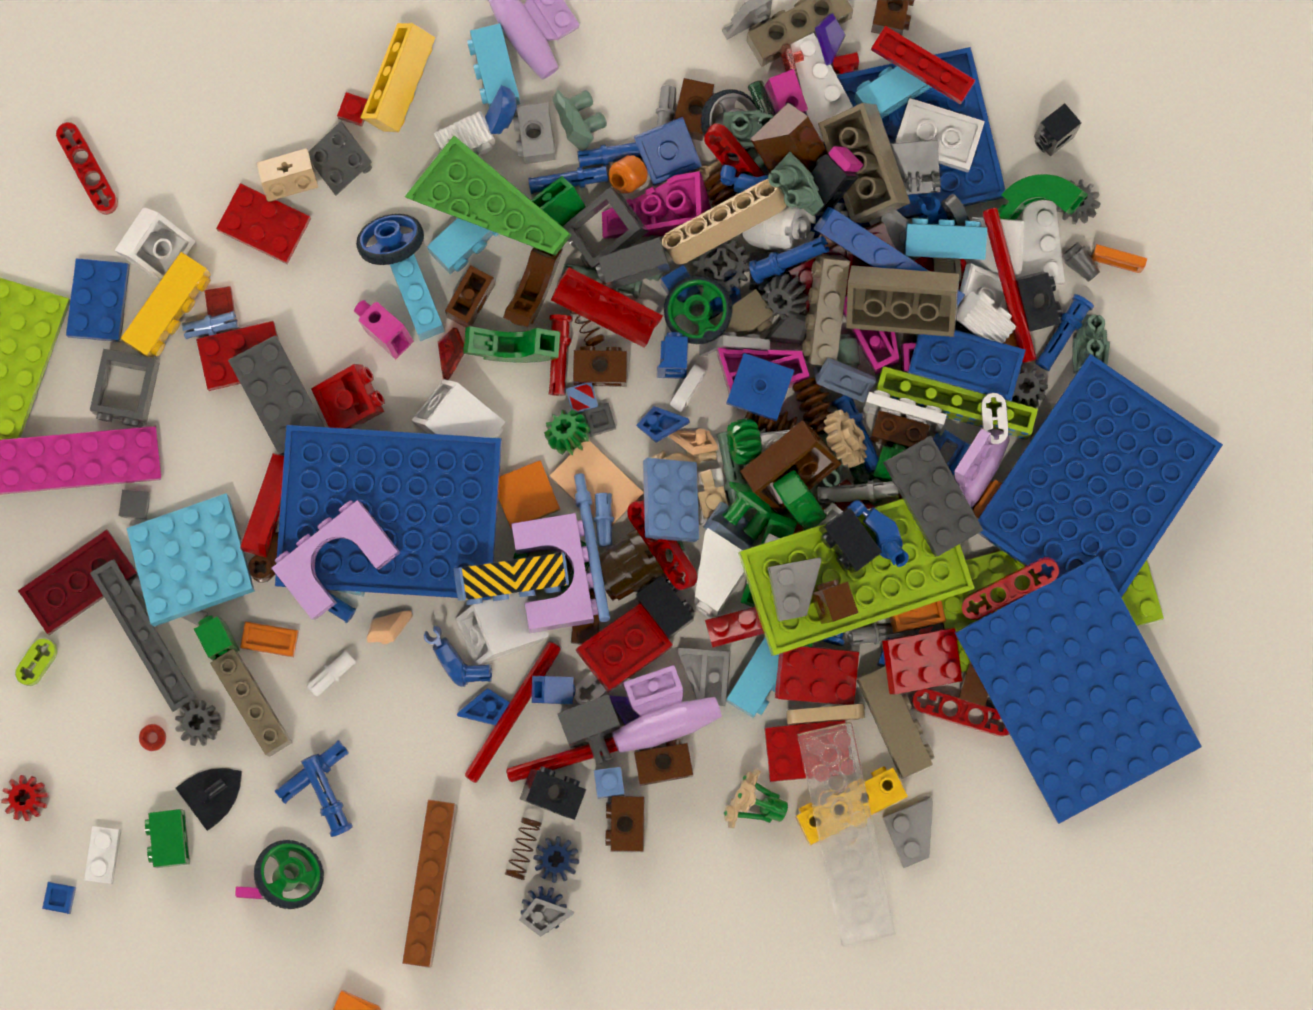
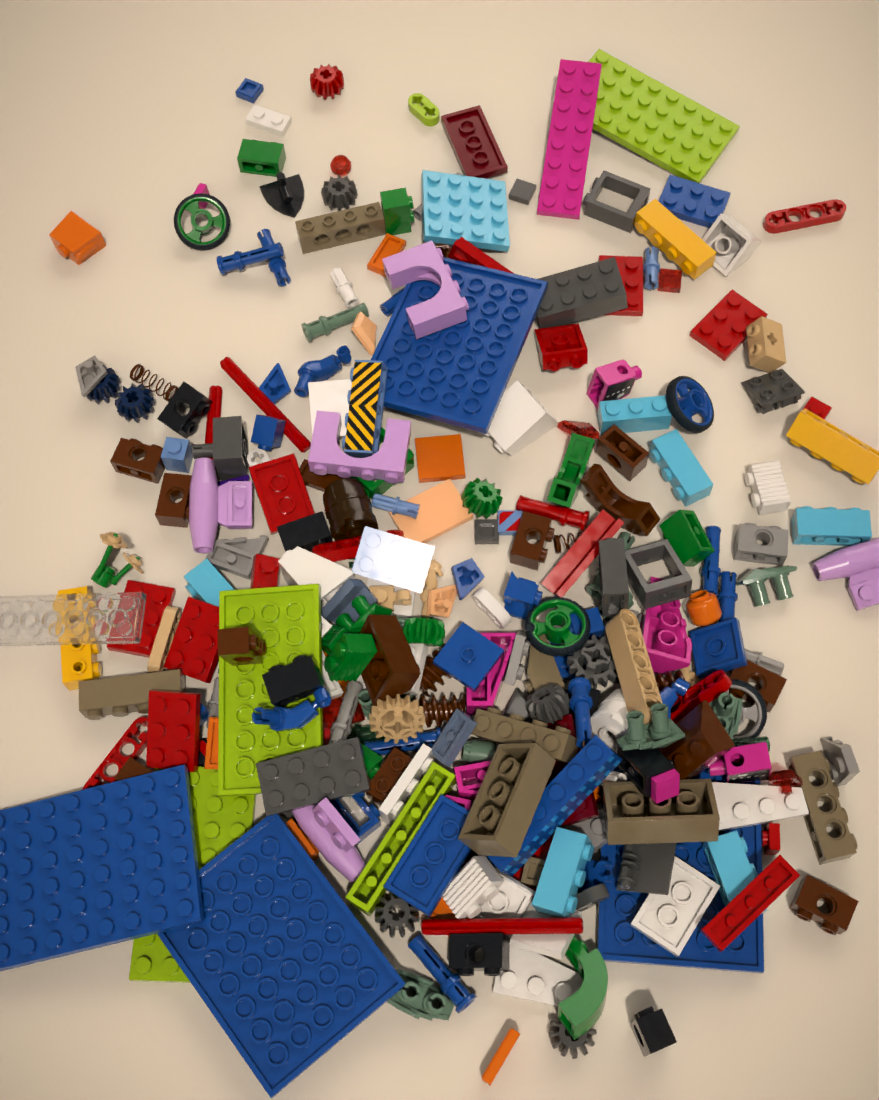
camera: 110 degrees right, 15 degrees down
dark grey plate [90,559,197,712] -> none
dark orange brick [402,800,457,968] -> none
bright green wing [405,136,572,256] -> none
blue brick [485,85,517,134] -> none
medium blue bar [574,473,610,622] -> none
light grey wing [768,558,821,621] -> none
dark purple piece [815,13,846,65] -> none
light grey wing [883,798,933,868] -> none
red beam [962,557,1059,620] -> none
white beam [981,393,1008,444] -> none
dark grey cone [1062,242,1100,282] -> none
none -> sand green pin [301,303,369,342]

